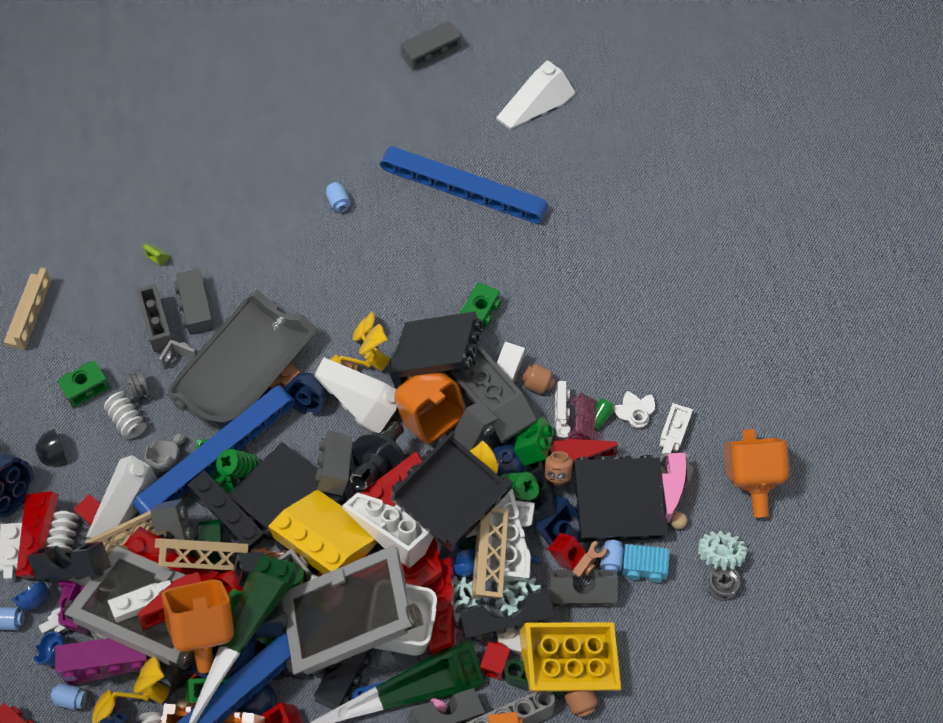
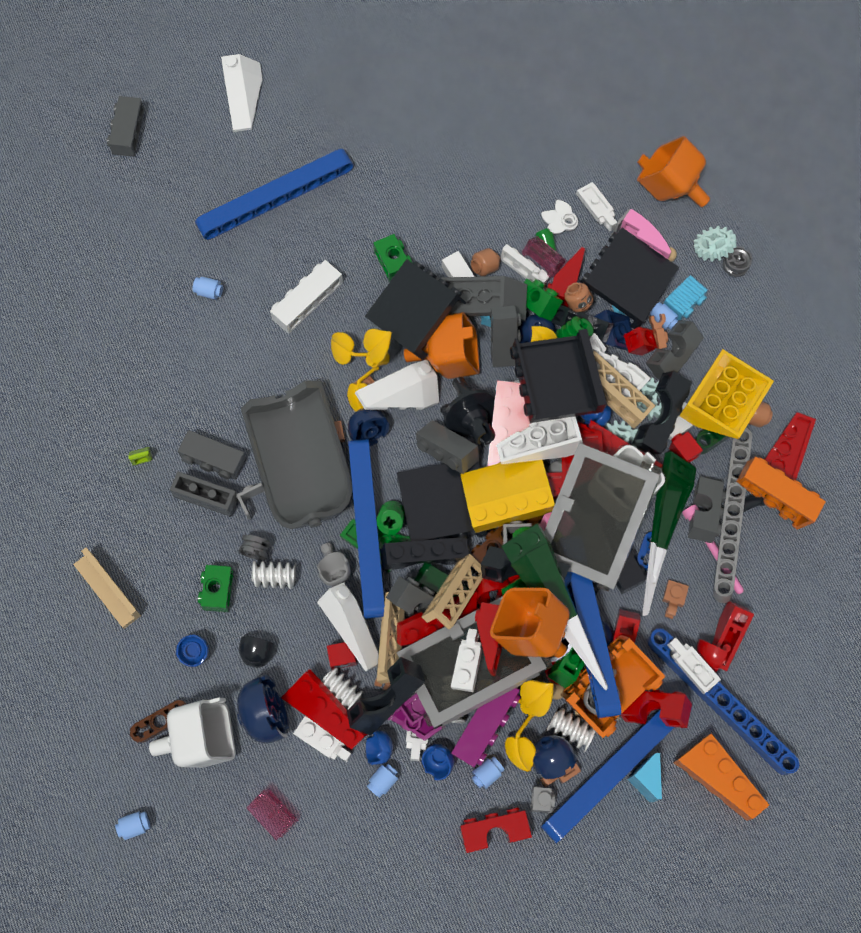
camera: 55 degrees left, 10 degrees up
none -> blue hair [176,634,209,667]
none -> white brick [270,260,343,334]

